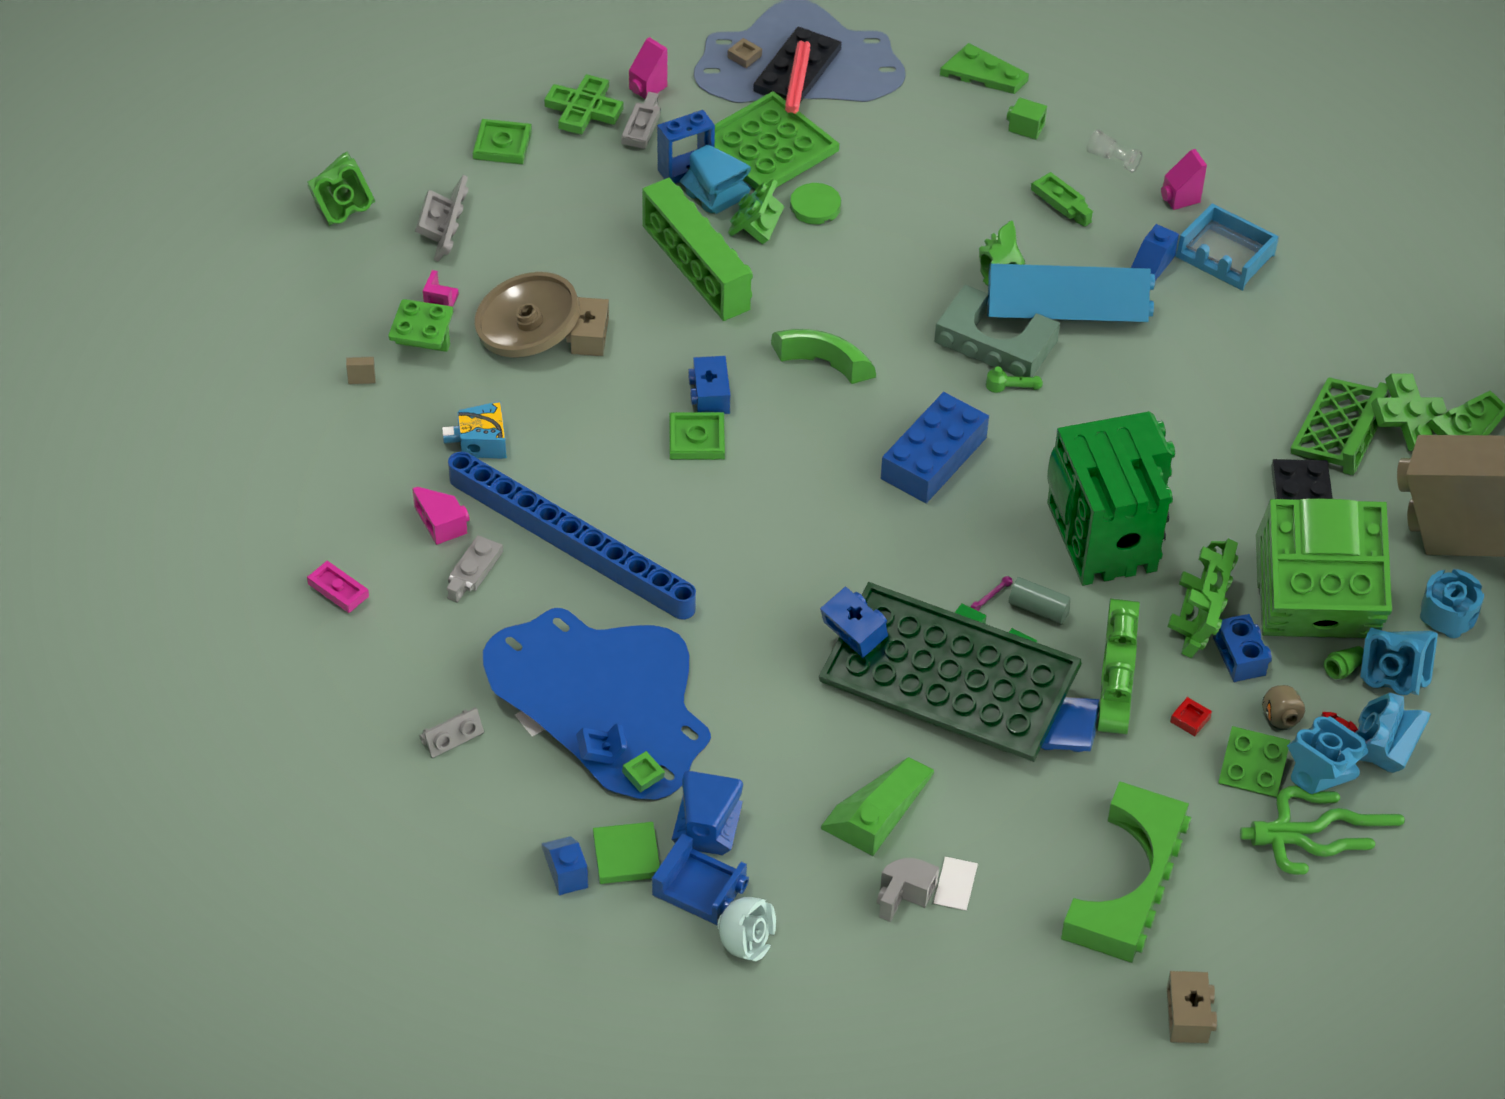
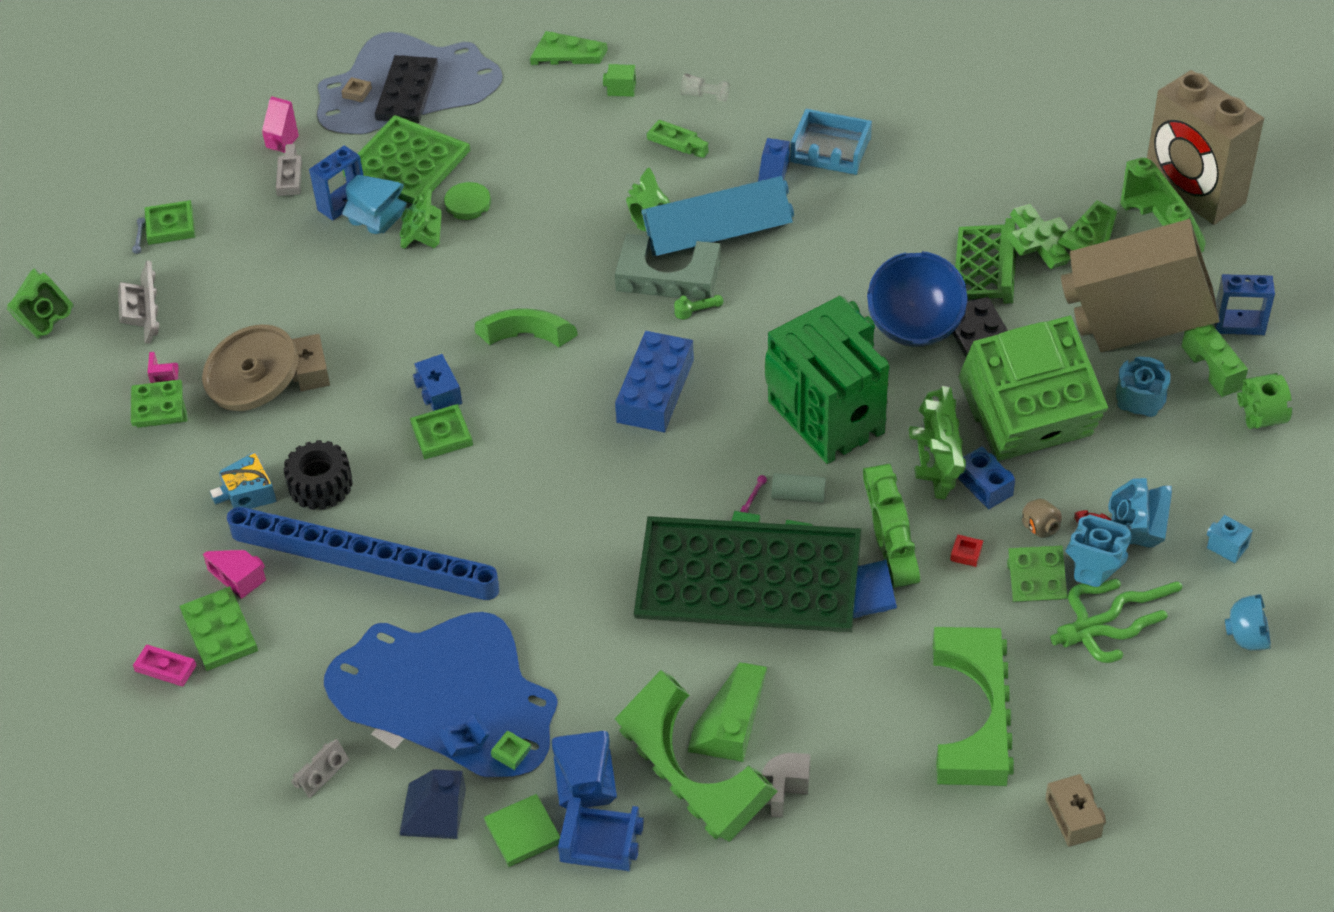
camera: 15 degrees left, 0 degrees up
dark tan tile [346,357,376,384] -> none
light grey hinge [447,535,503,603] -> none
blue slope [542,836,588,895] -> none
bright green plate [544,74,624,135] -> none
bright green brick [642,178,753,322] -> none
light aqua cylinder [718,897,776,961] -> none
coral axle [785,41,810,114] -> none
blue brick [820,586,888,657] -> none
white sticker [933,857,978,911] -> none
dark pink slope [1161,149,1207,210] -> none
bright green cone [1324,646,1364,679] -> none
dark azure piece [1360,628,1438,696] -> none
none -> sand blue hinge [132,218,146,254]
none -> bright green plate [179,586,258,671]
none -> black tyre [283,440,353,510]
none -> dark blue slope [400,769,466,839]
none -> bright green arch [615,670,778,842]
none -> blue piece [867,251,968,347]
none -> dark azure brick [1207,515,1253,563]
none -> dark azure cylinder [1225,594,1271,651]

